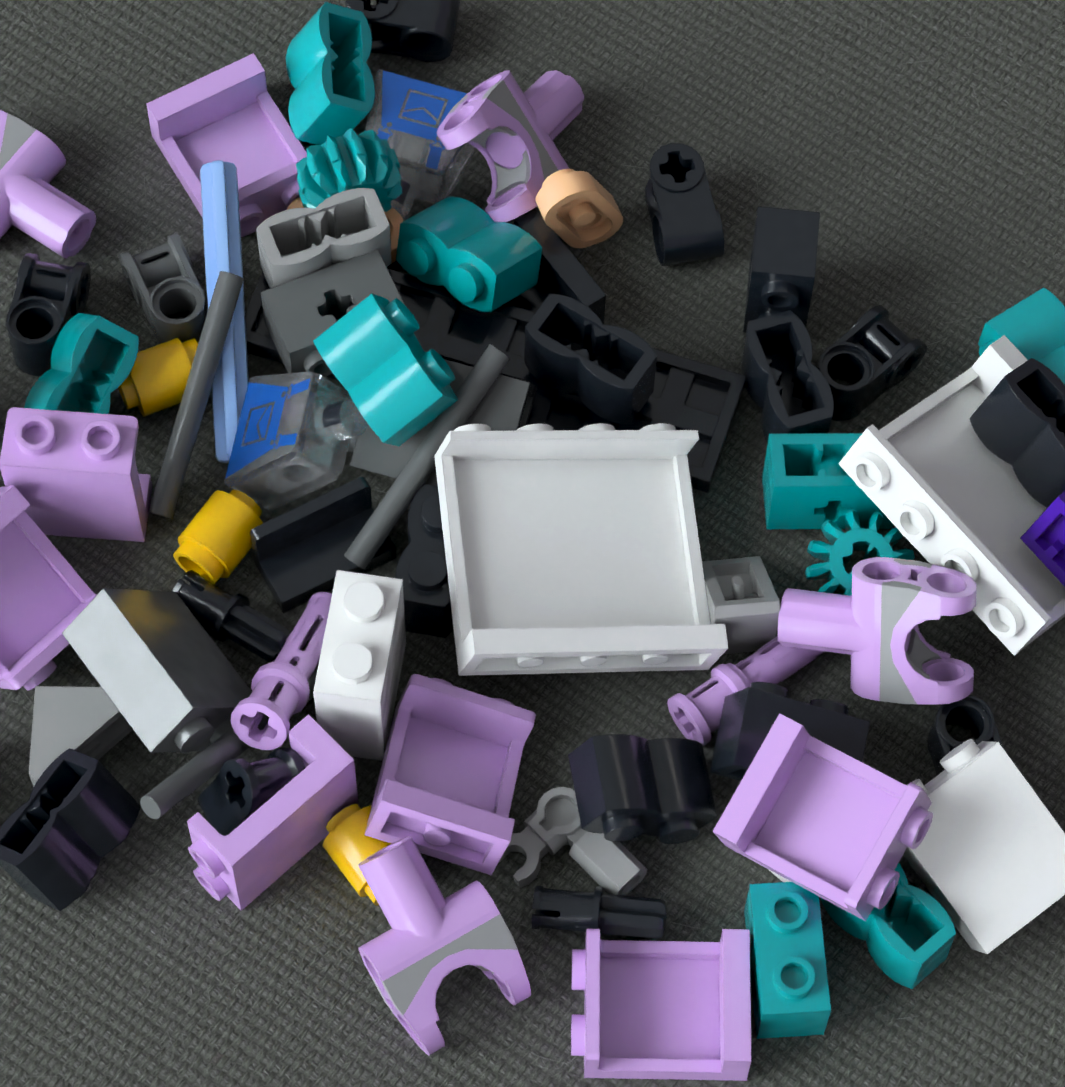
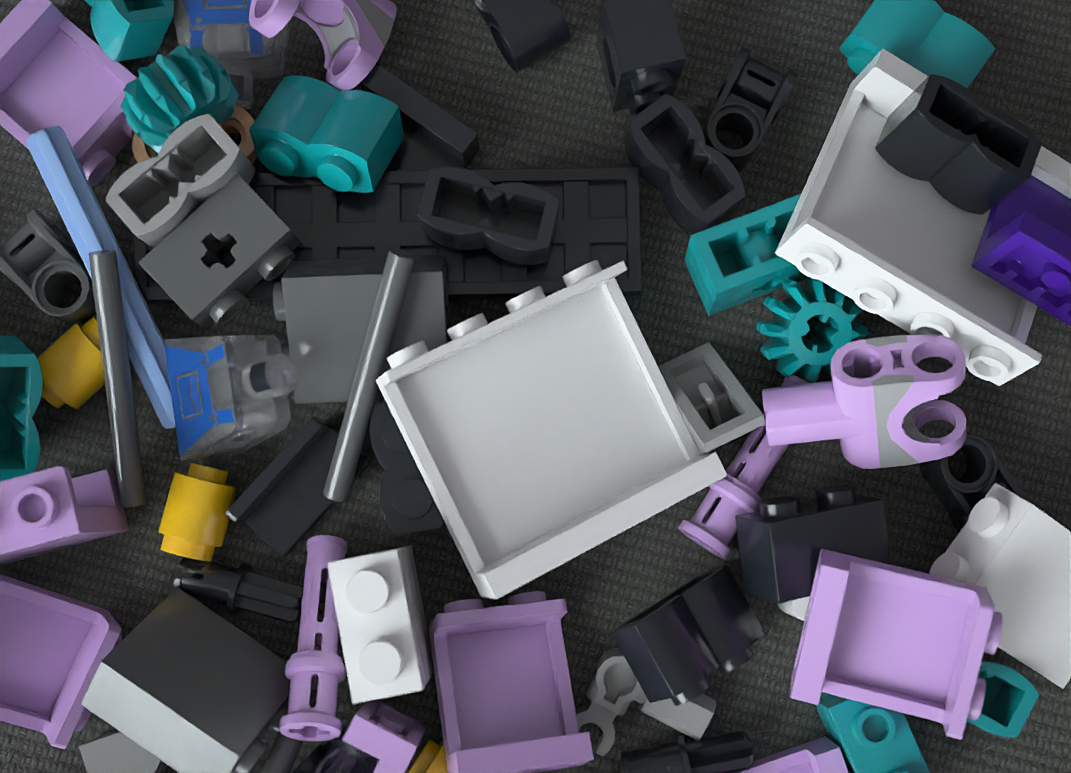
camera: 20 degrees left, 20 degrees up
teal brick [313,294,458,447] -> none
light nougat plate [535,169,623,248] -> none

